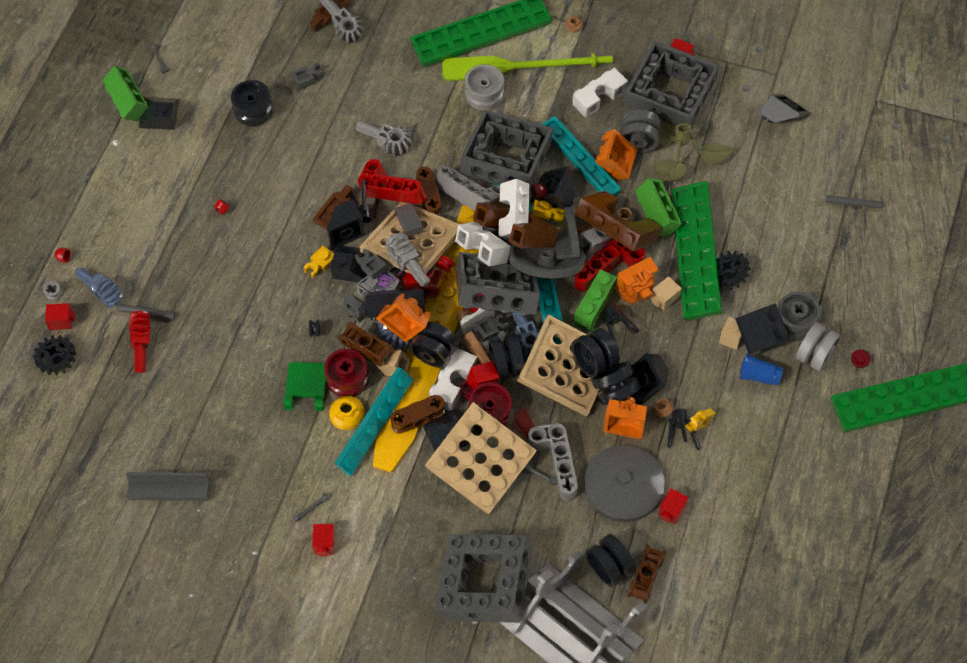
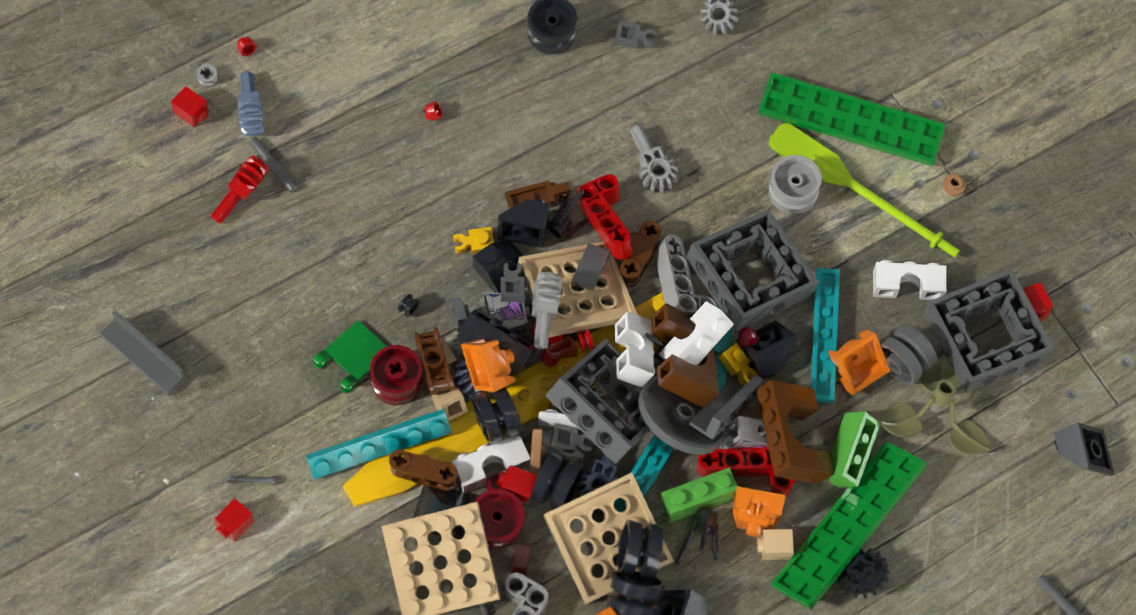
camera: 35 degrees right, 5 degrees up
black gear [33,335,77,376] -> none
yellow piece [329,396,365,430] -> none
medium nougat plate [615,207,633,221] -> none

